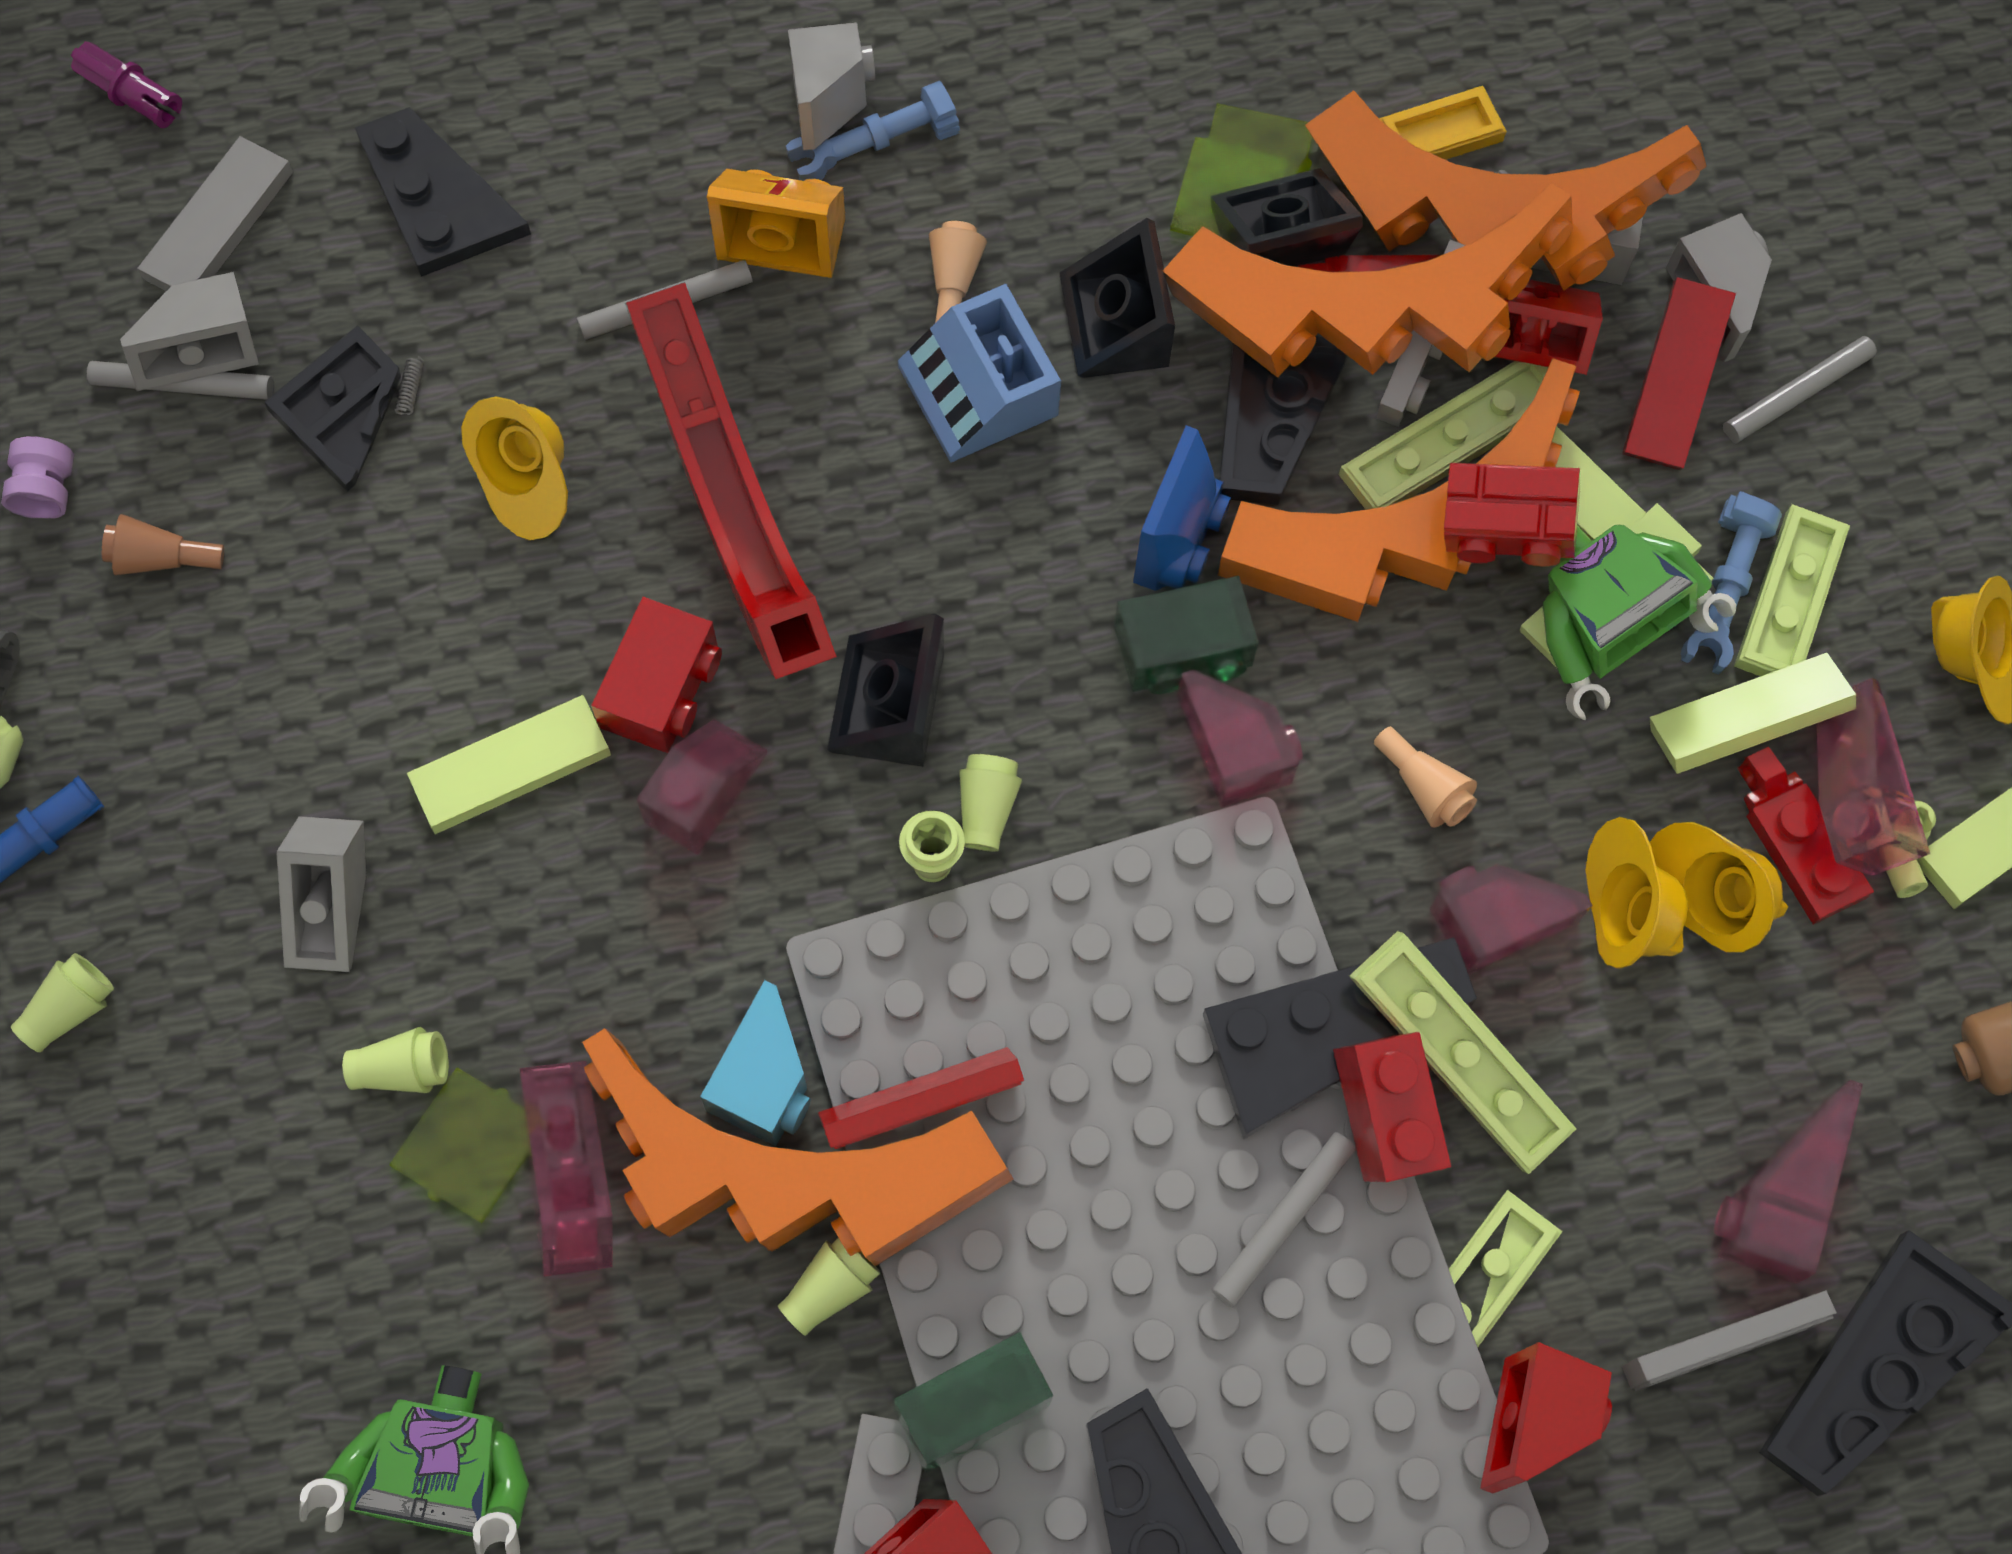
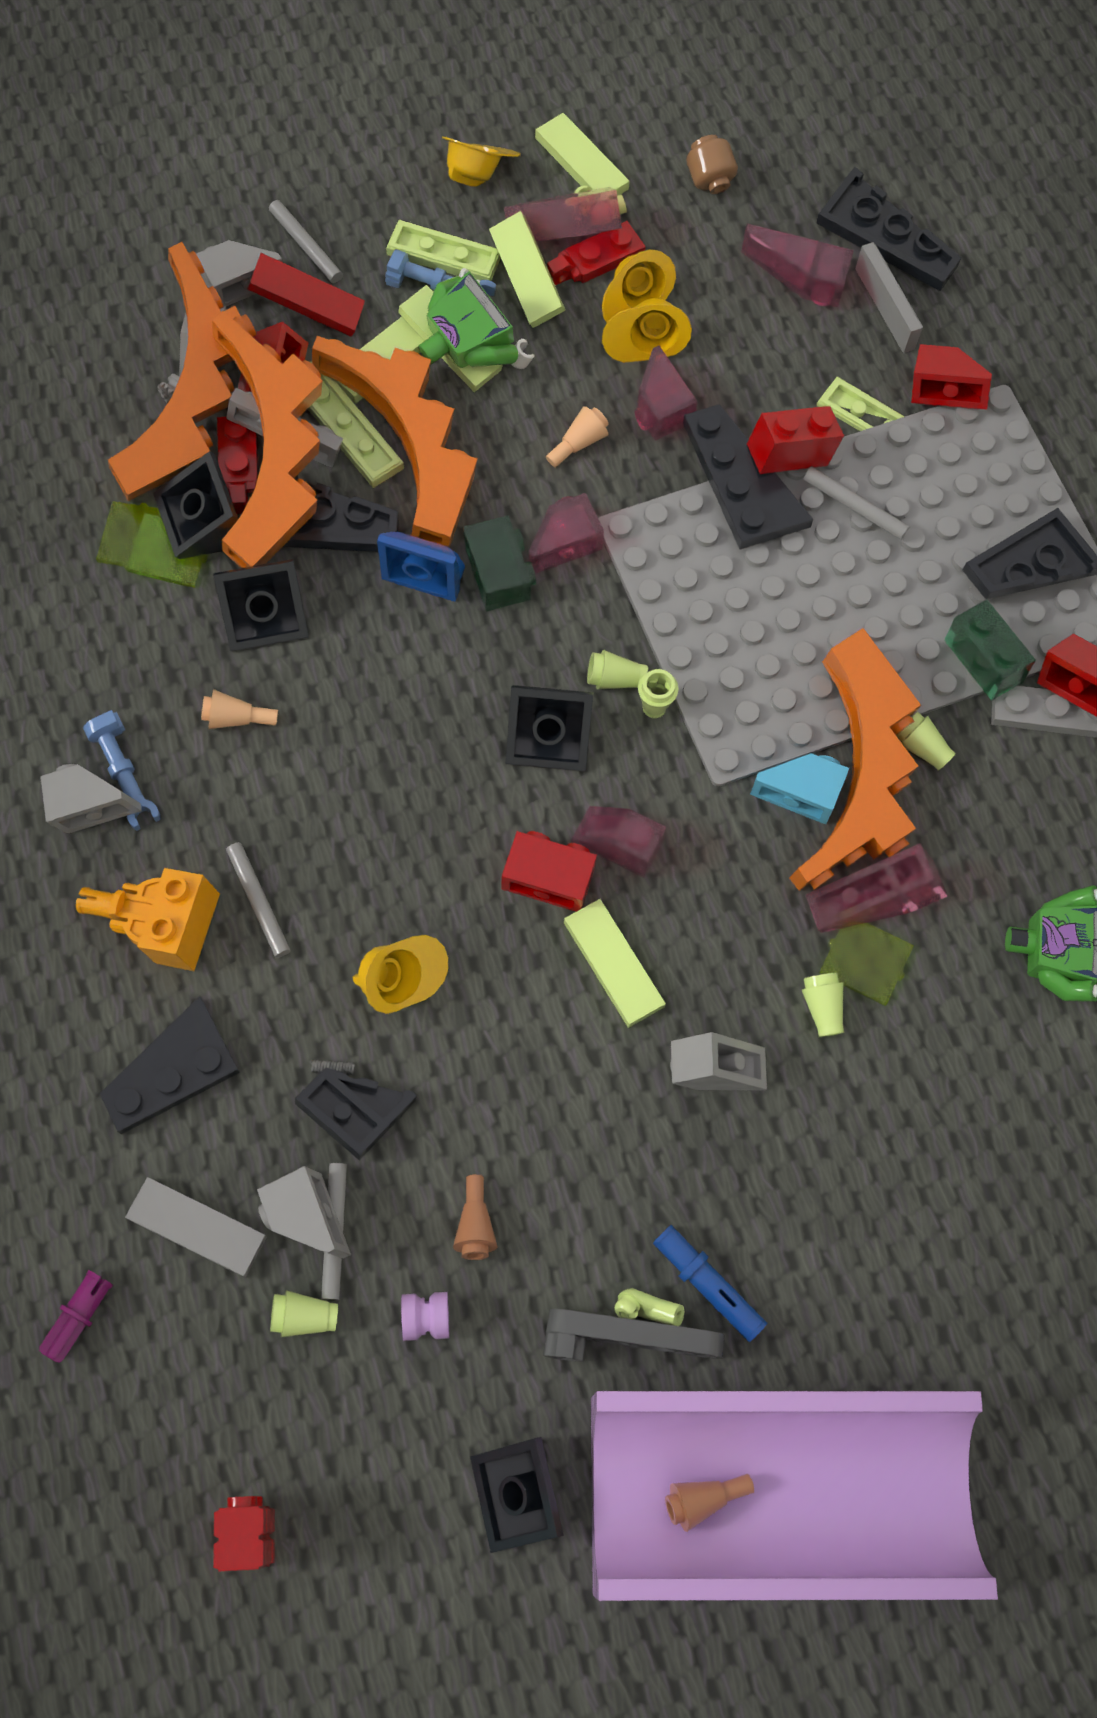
camera: 95 degrees left, 0 degrees up
yellowish green cone [11,953,114,1053] -> none
red arch [625,282,837,680] -> none
light orange slope [707,169,845,278] -> none
red tile [818,1047,1024,1149] -> none
medium blue slope [898,284,1061,463] -> none
yellowish green tile [1349,931,1576,1174] -> none
yellow tile [1379,86,1507,160] -> none
red brick [1444,463,1580,567] -> none
none -> light orange brick [76,868,220,971]
none -> yellowish green cone [270,1290,338,1337]

